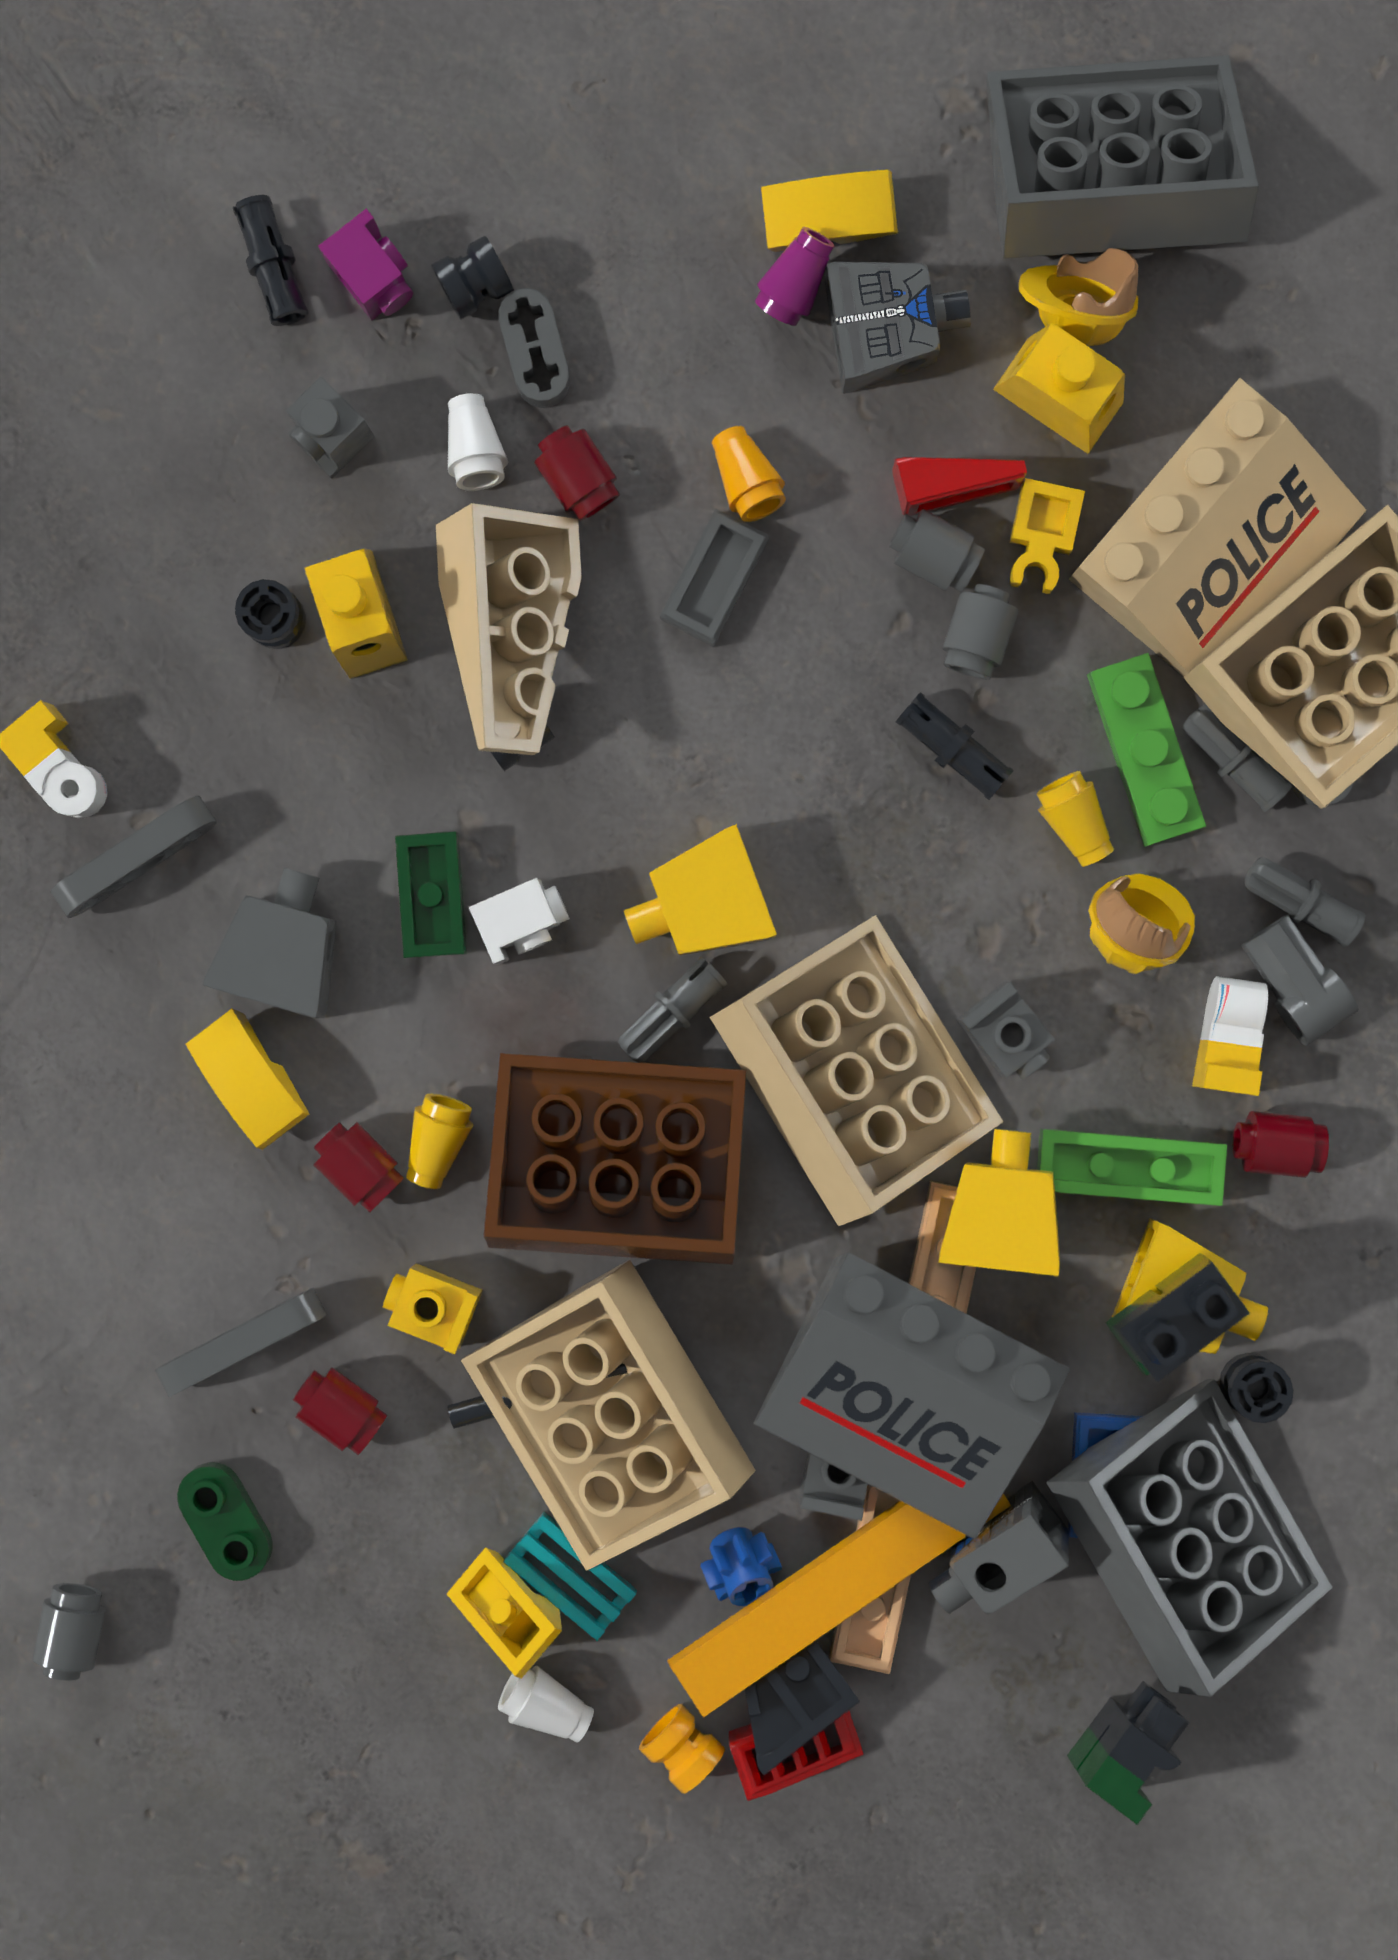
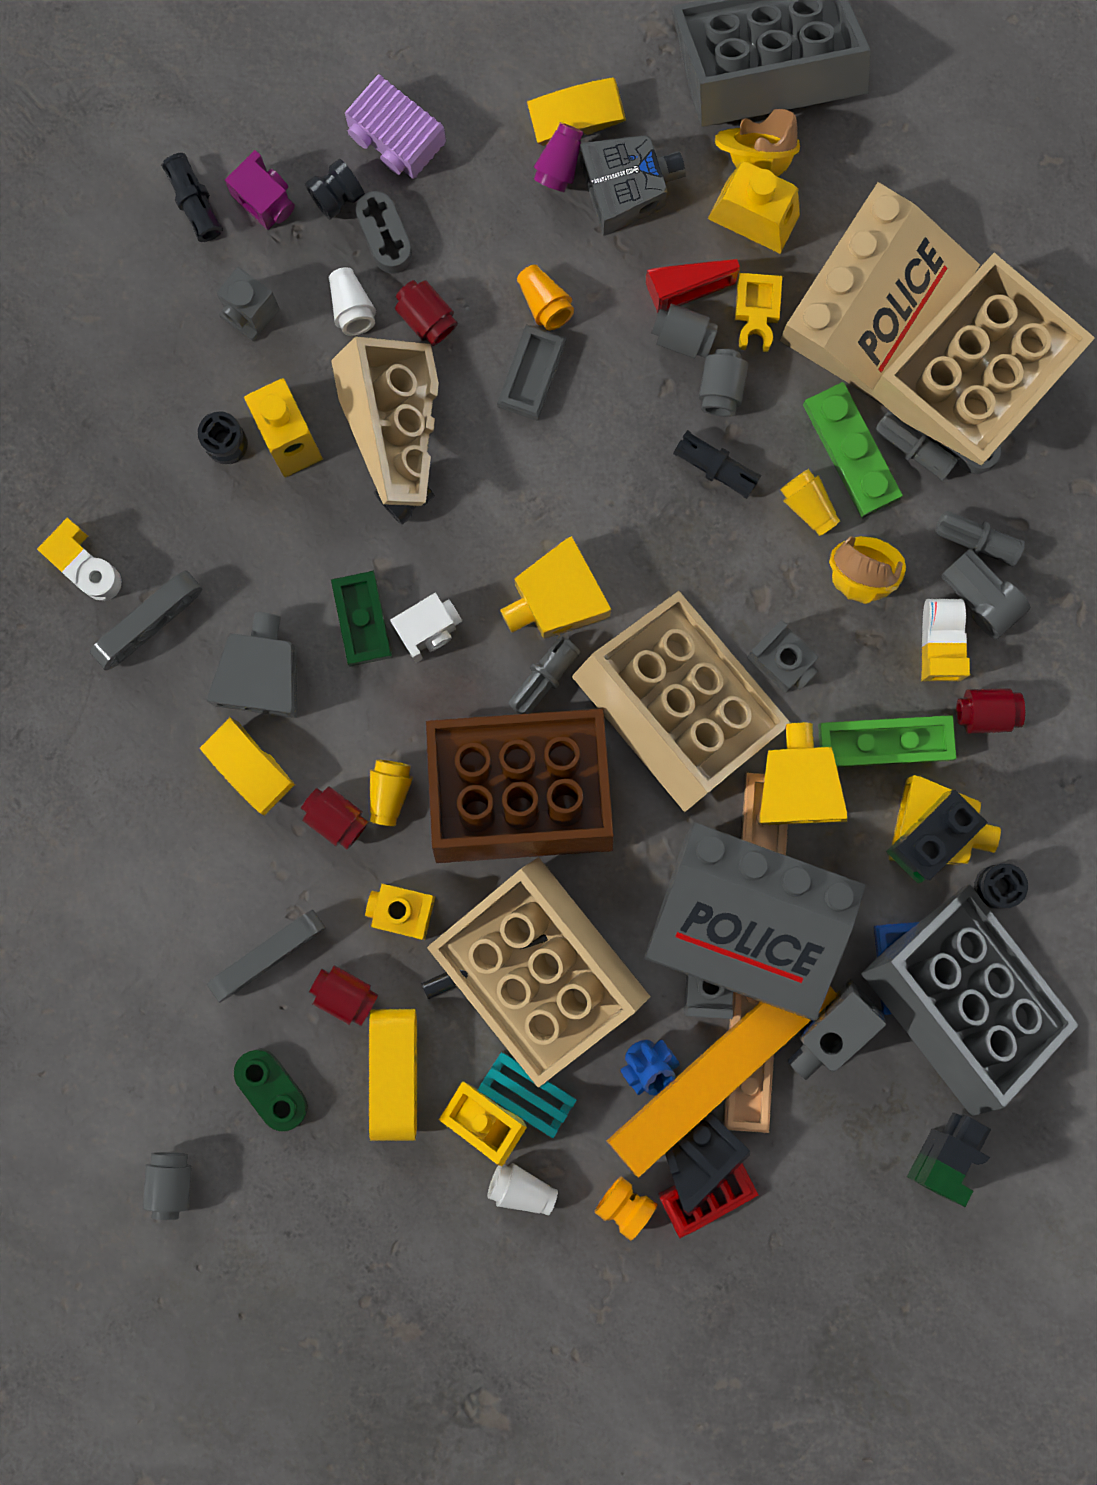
camera: 10 degrees left, 5 degrees down
none -> lavender brick [345,74,446,179]
none -> yellow beam [369,1009,417,1141]

